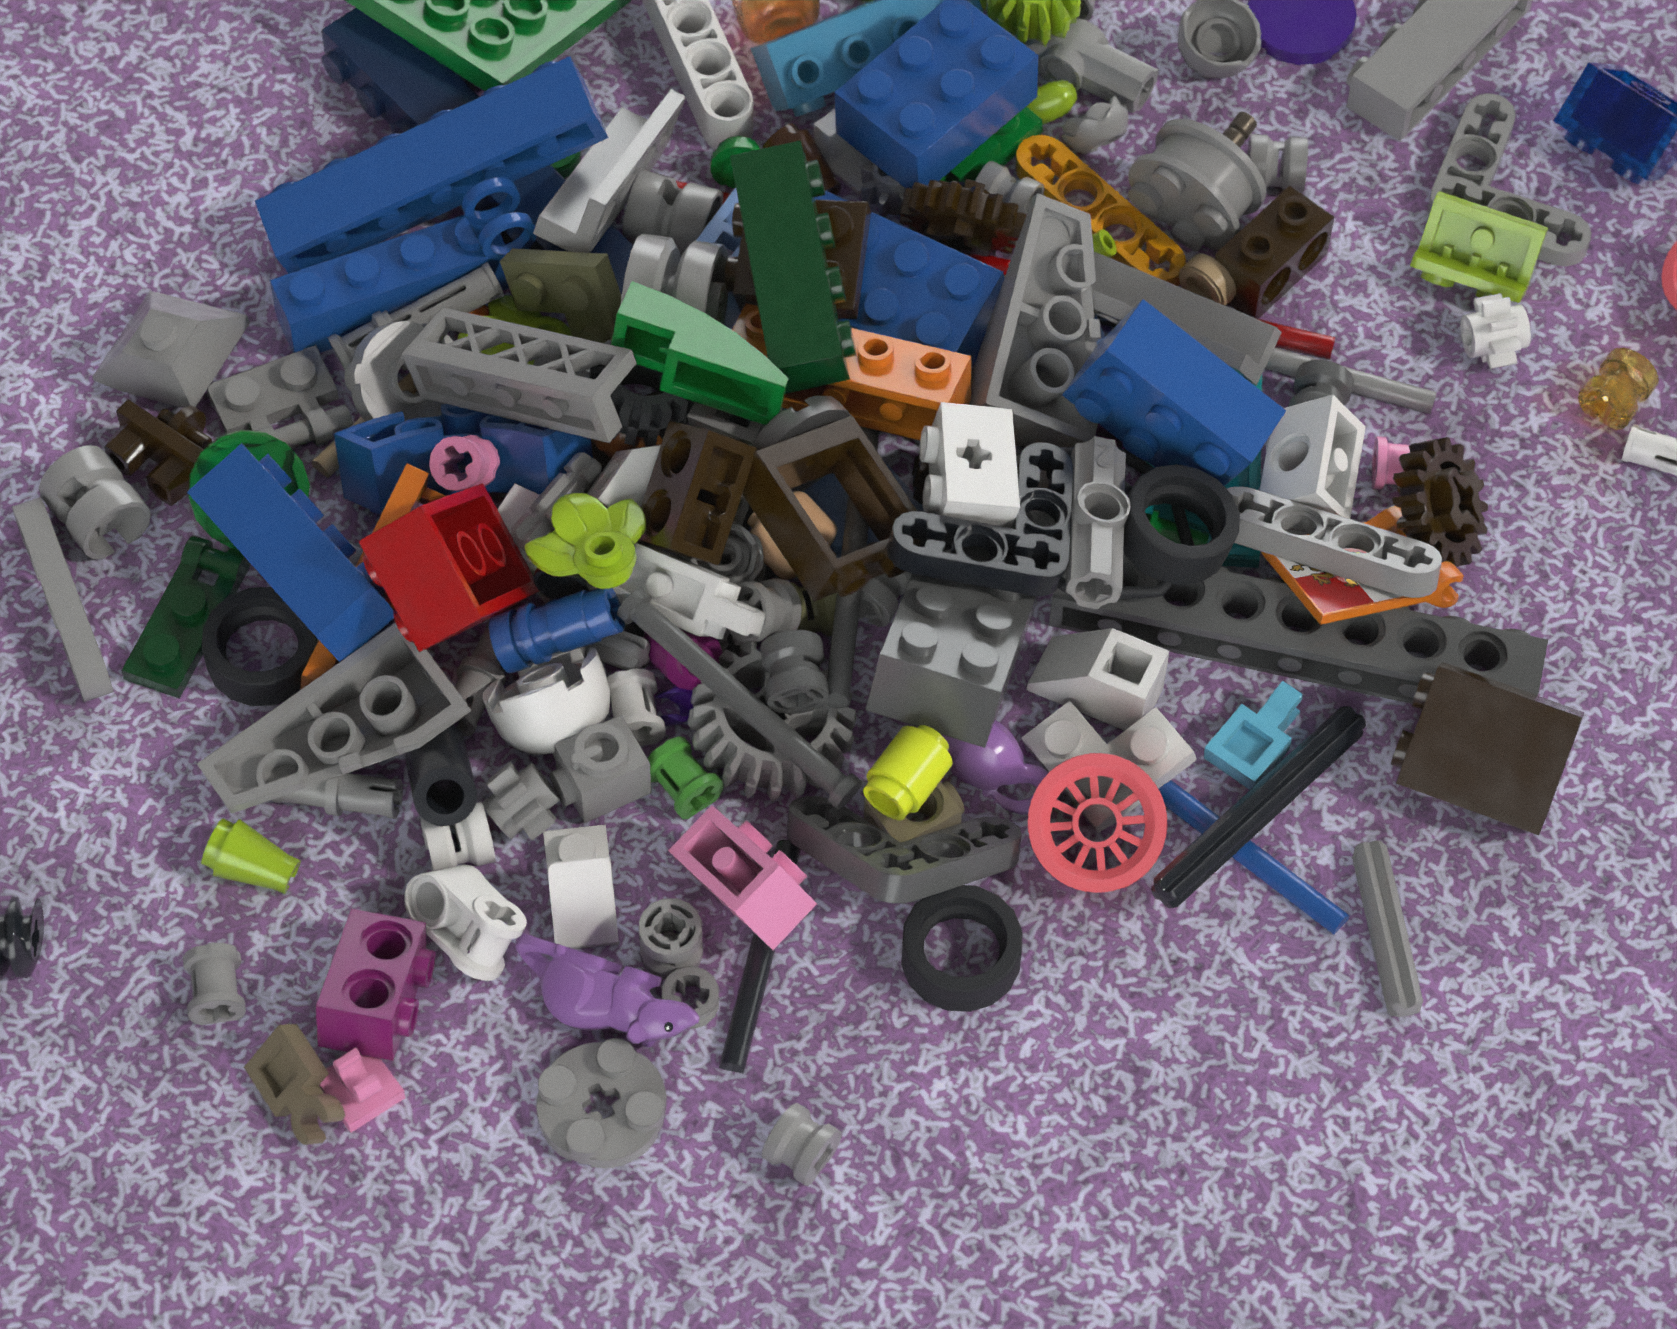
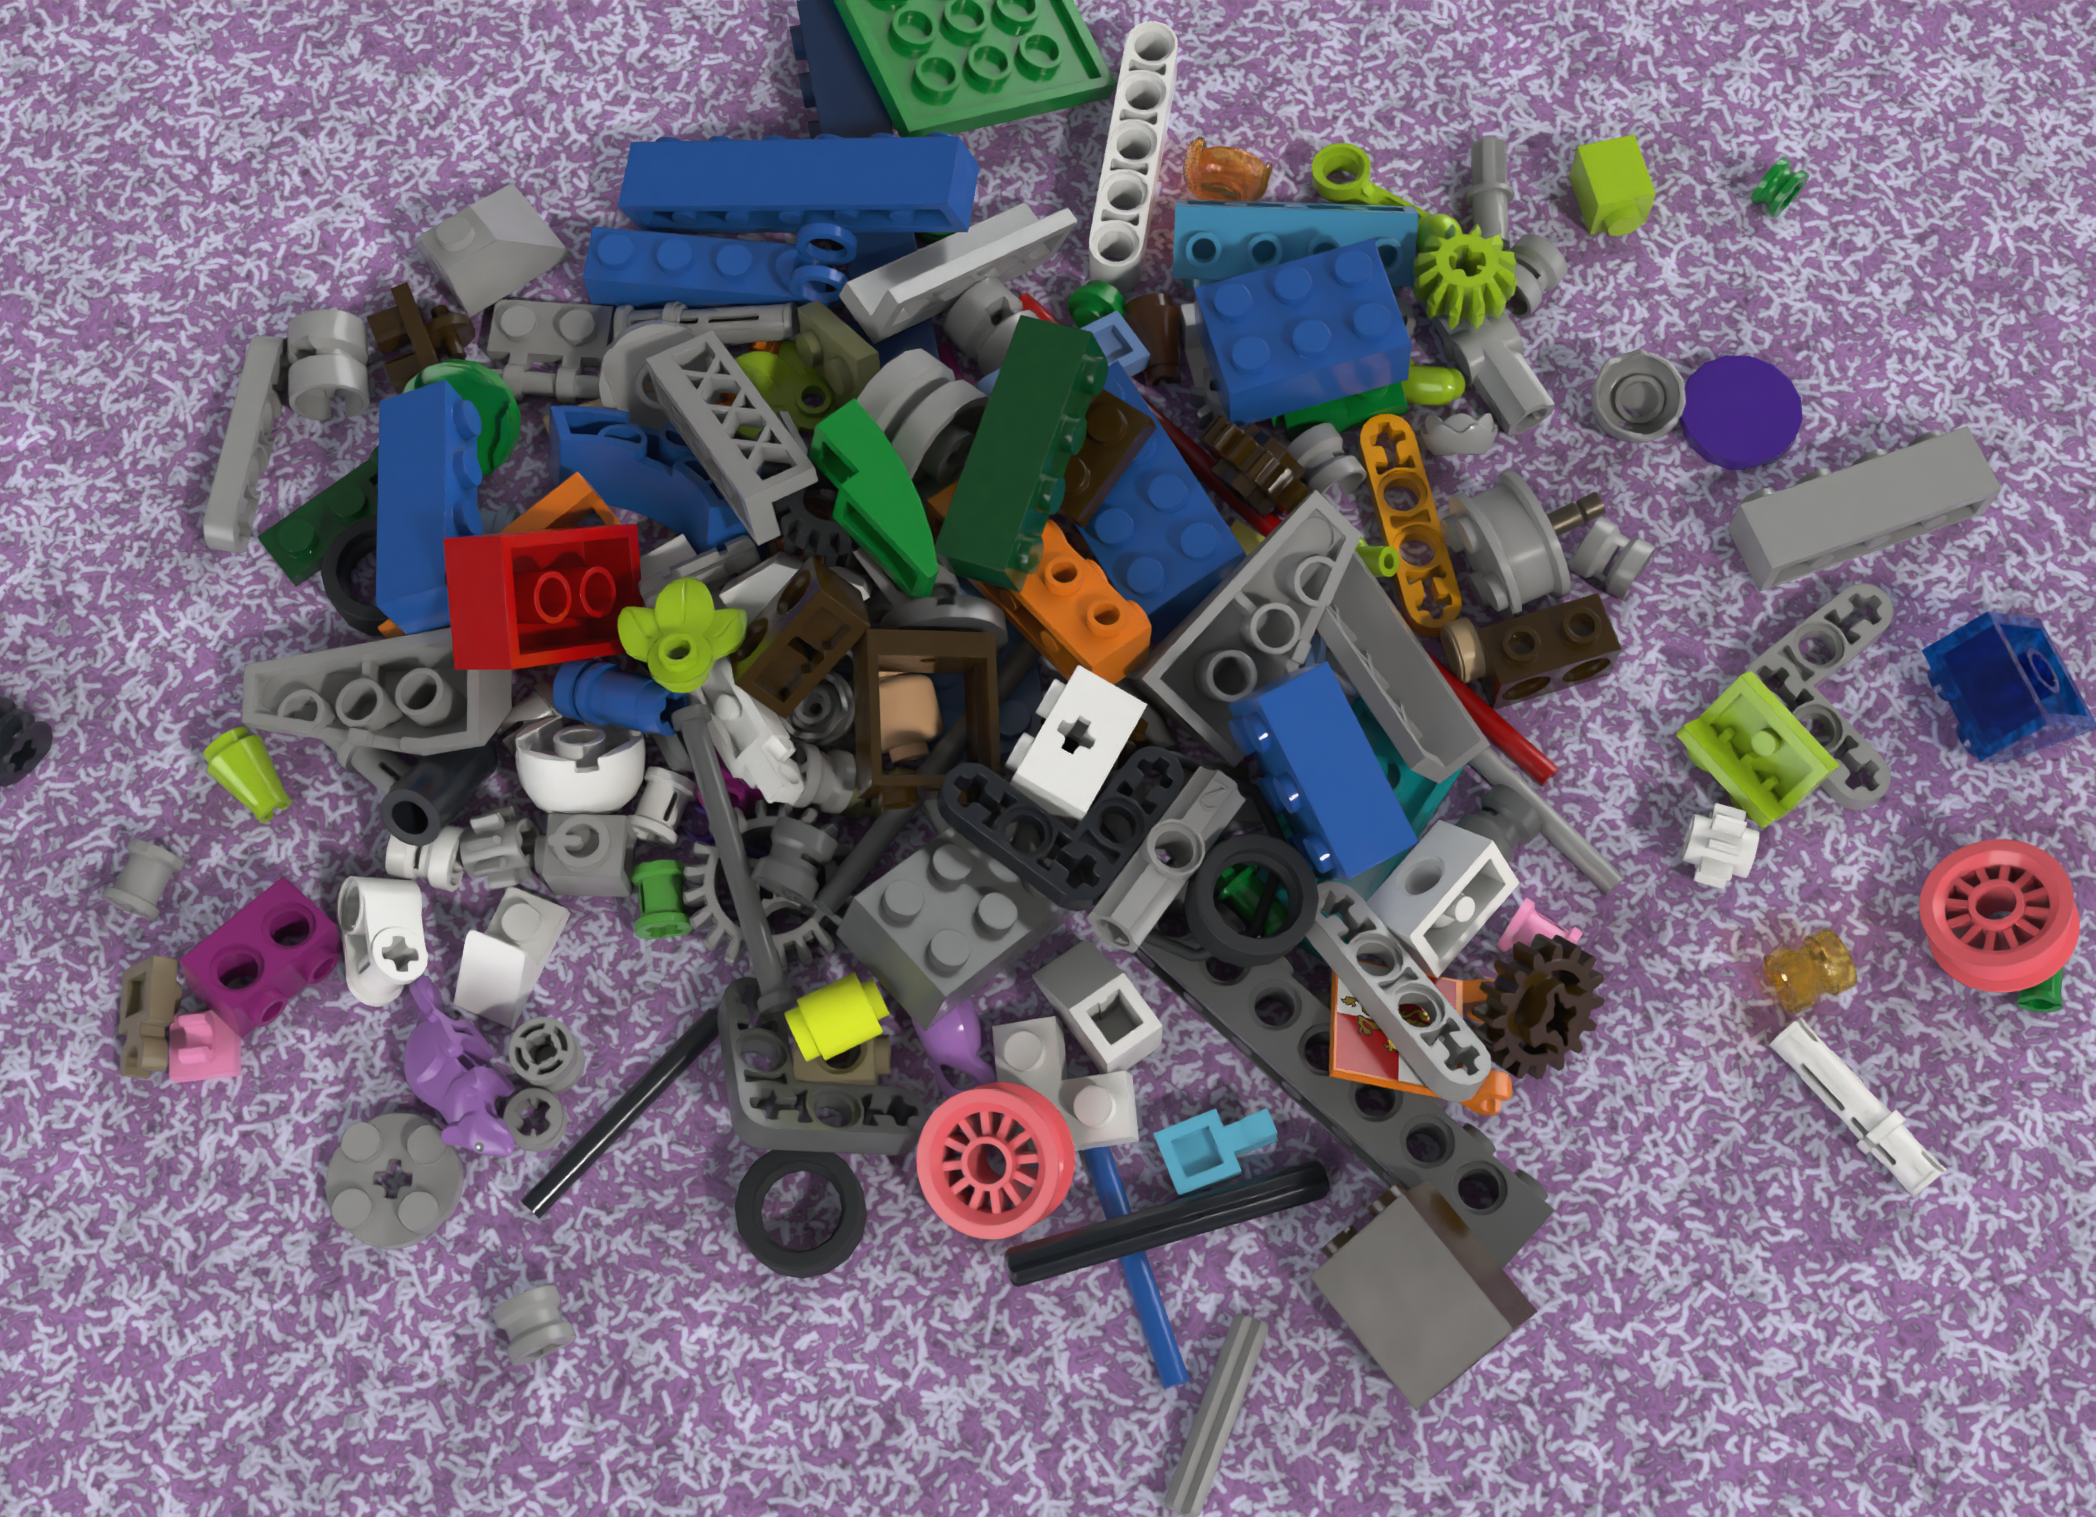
camera: 35 degrees right, 10 degrees up
bright pink bush [429,435,500,491] -> none
bright pink brick [668,805,817,950] -> none

